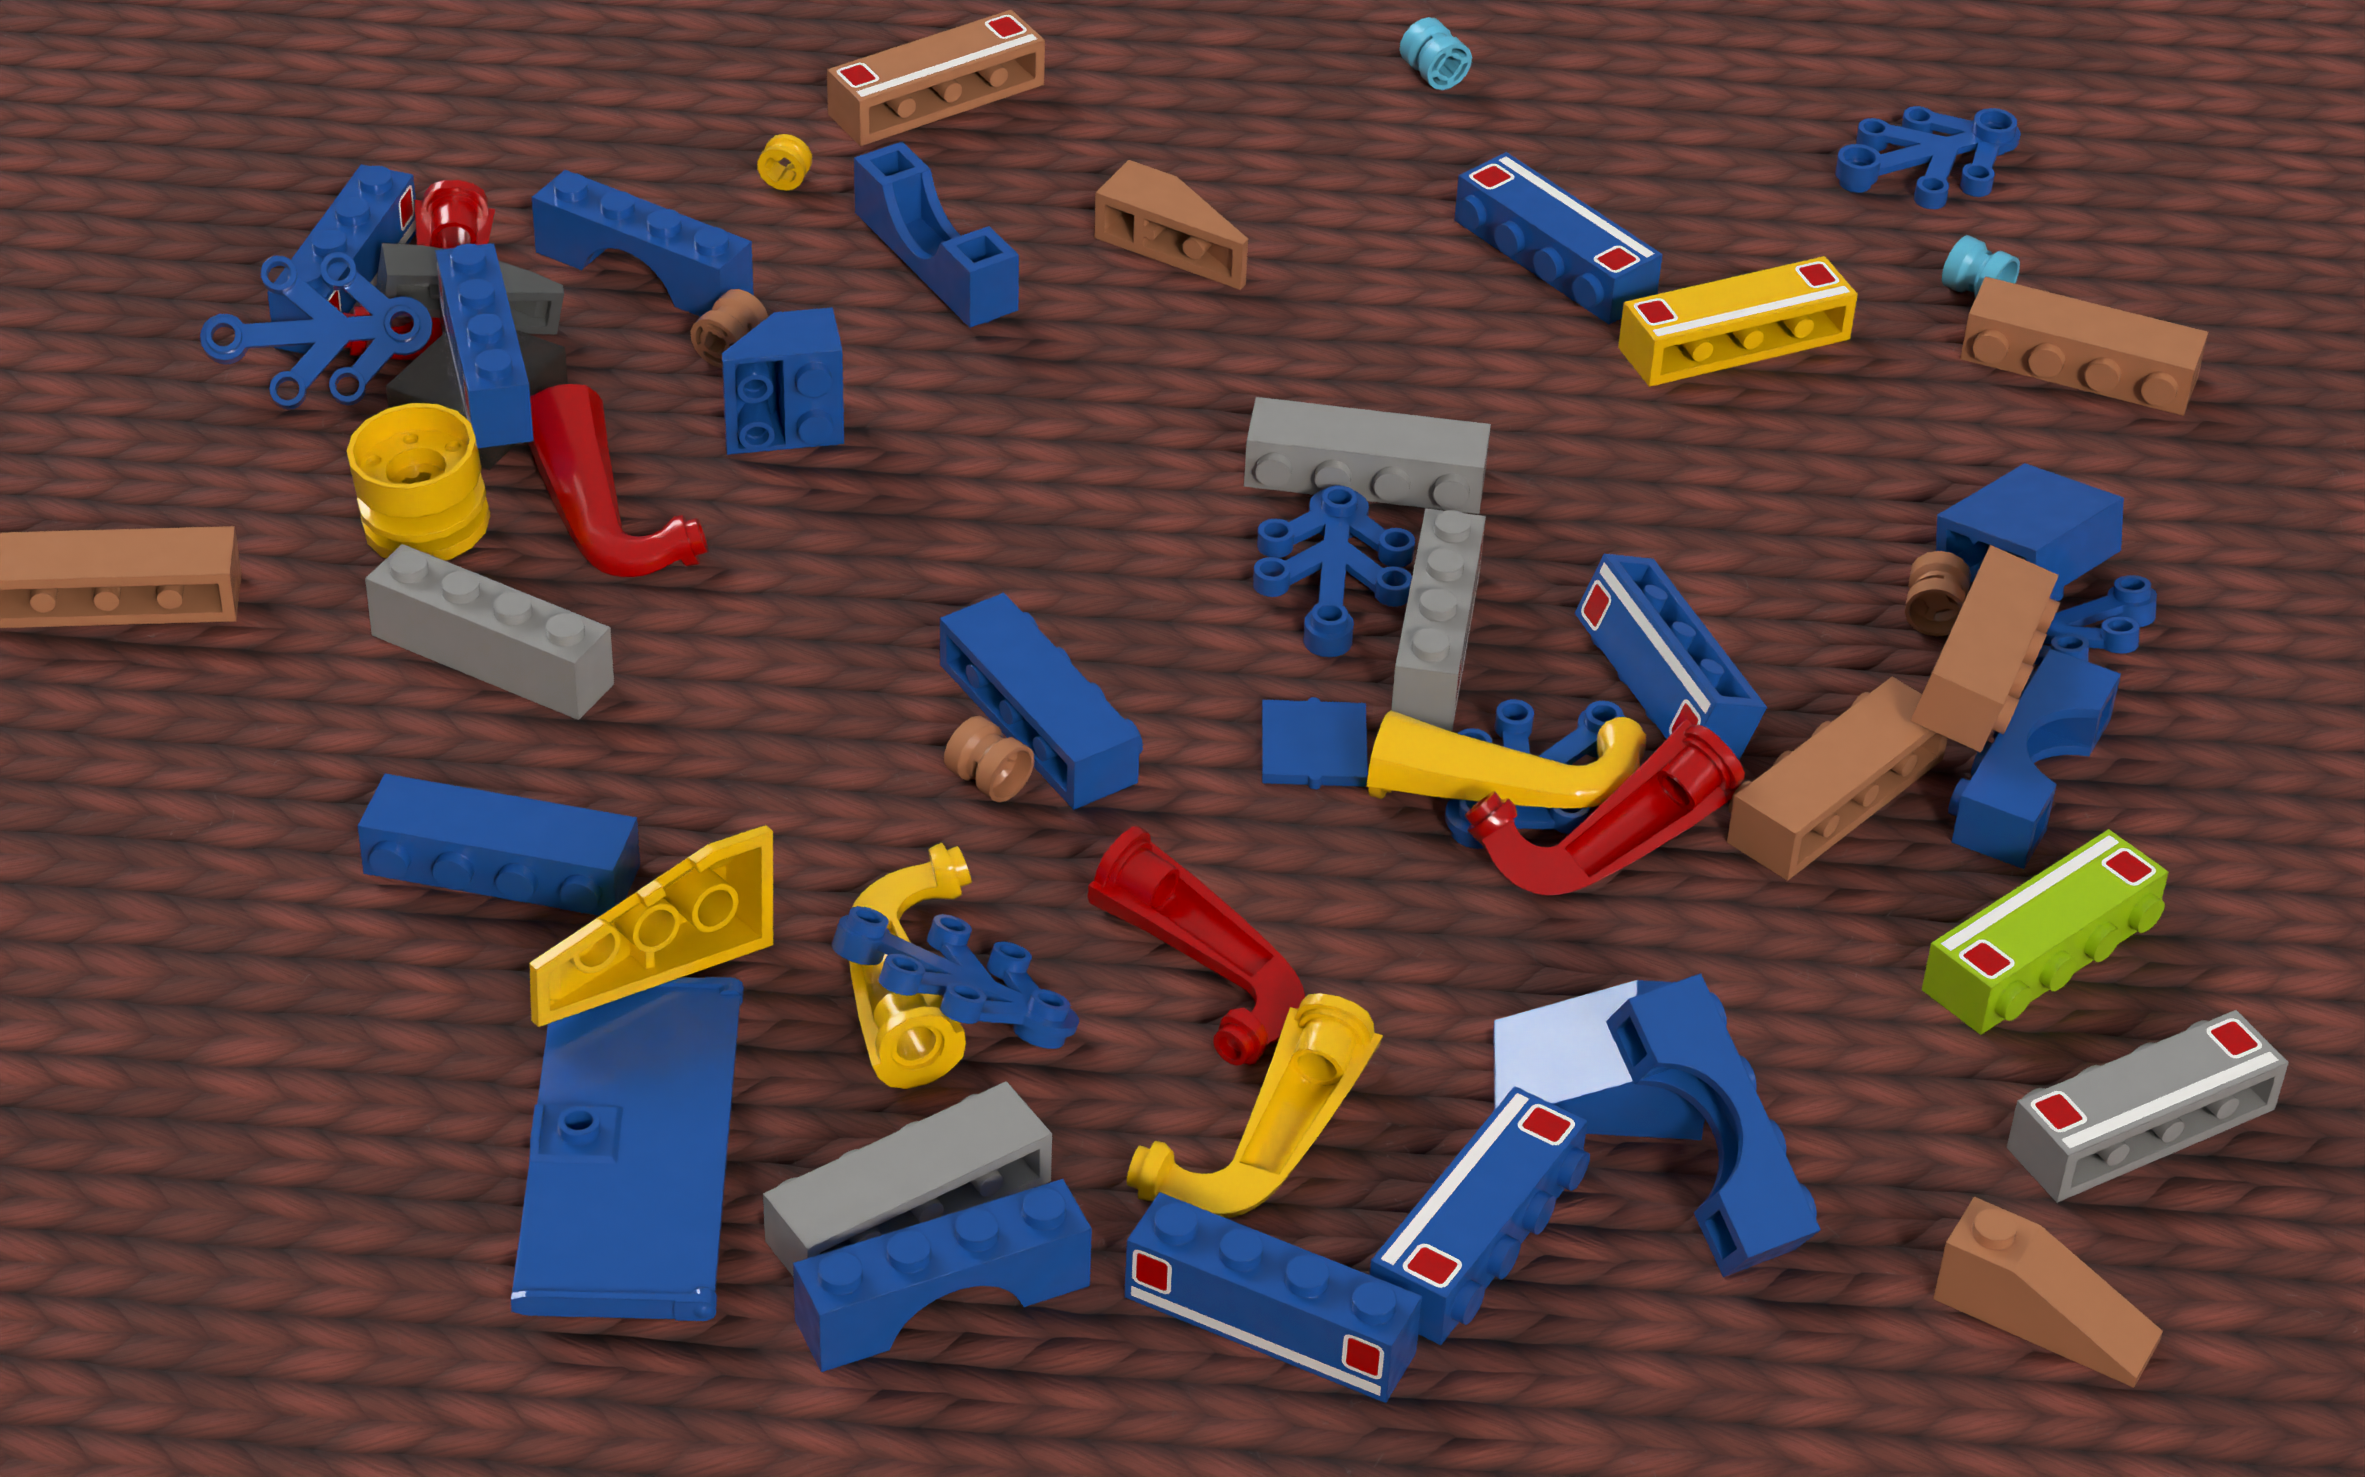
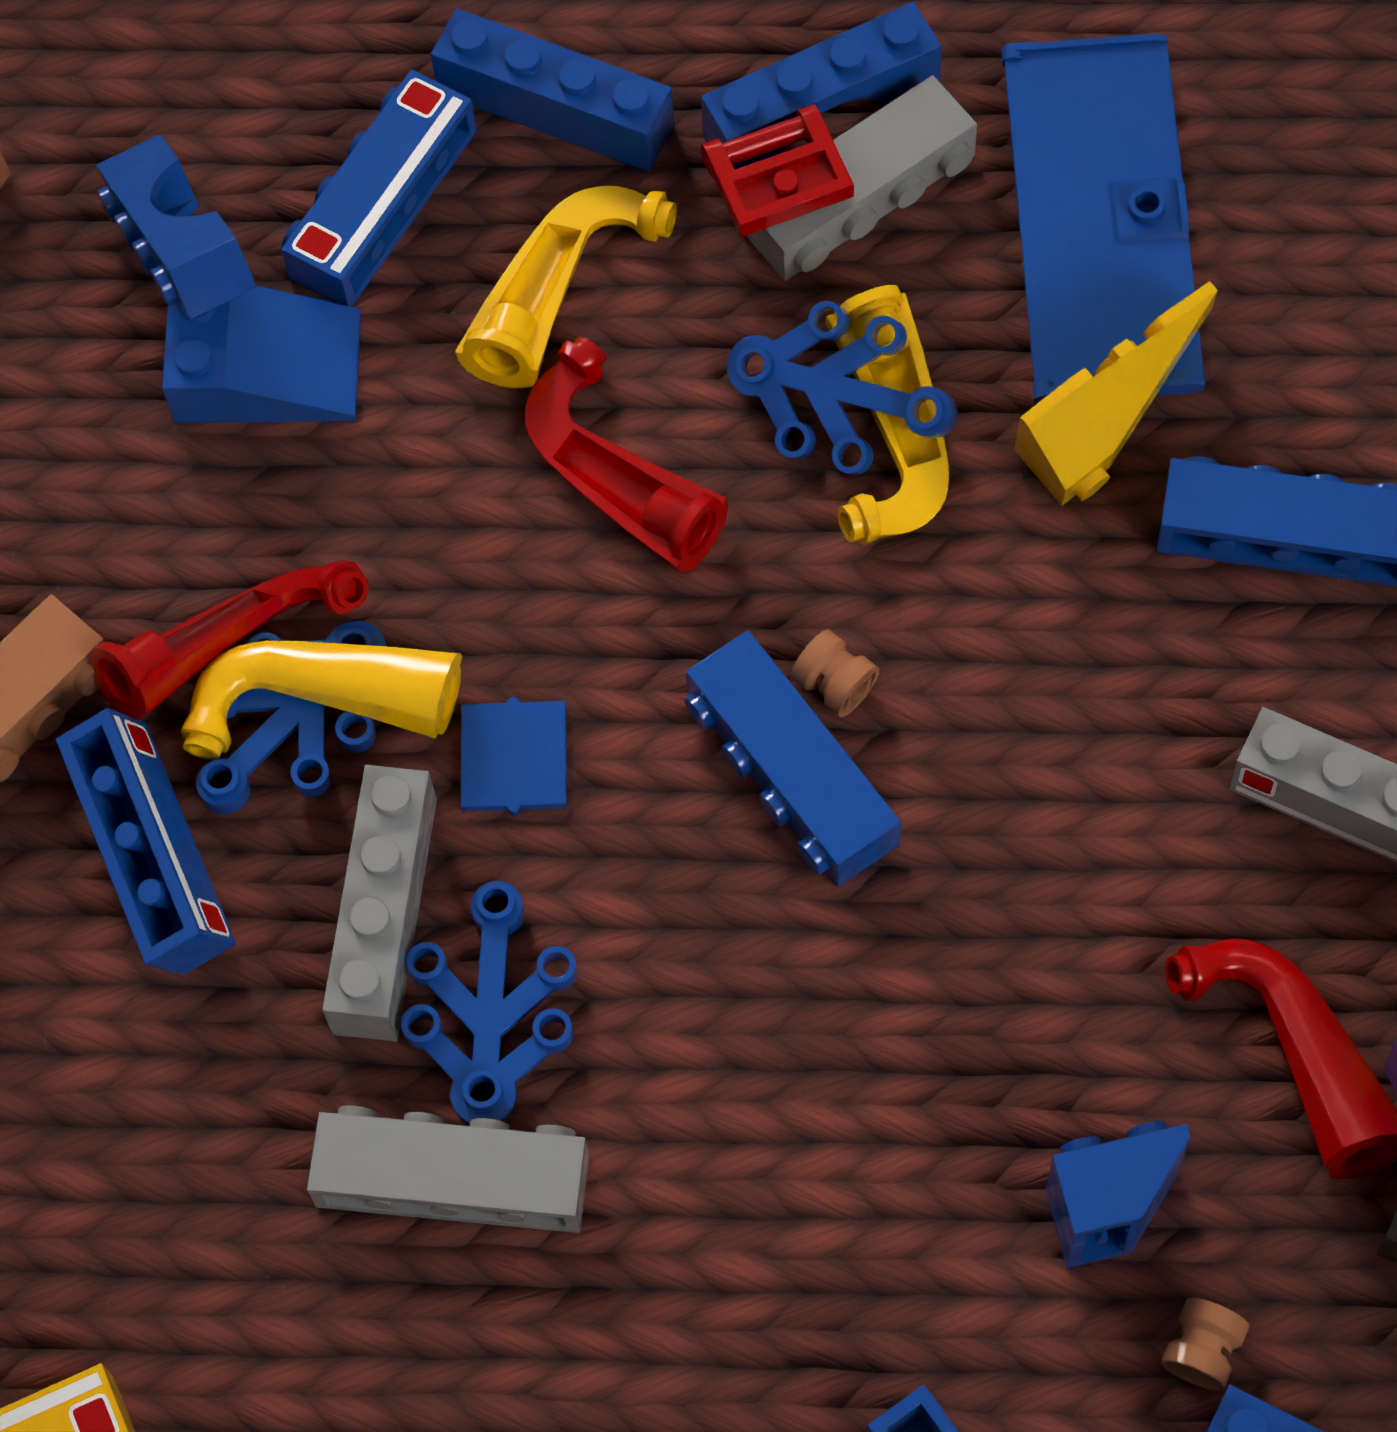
camera: 175 degrees left, 25 degrees up
none -> red plate [700,104,854,237]

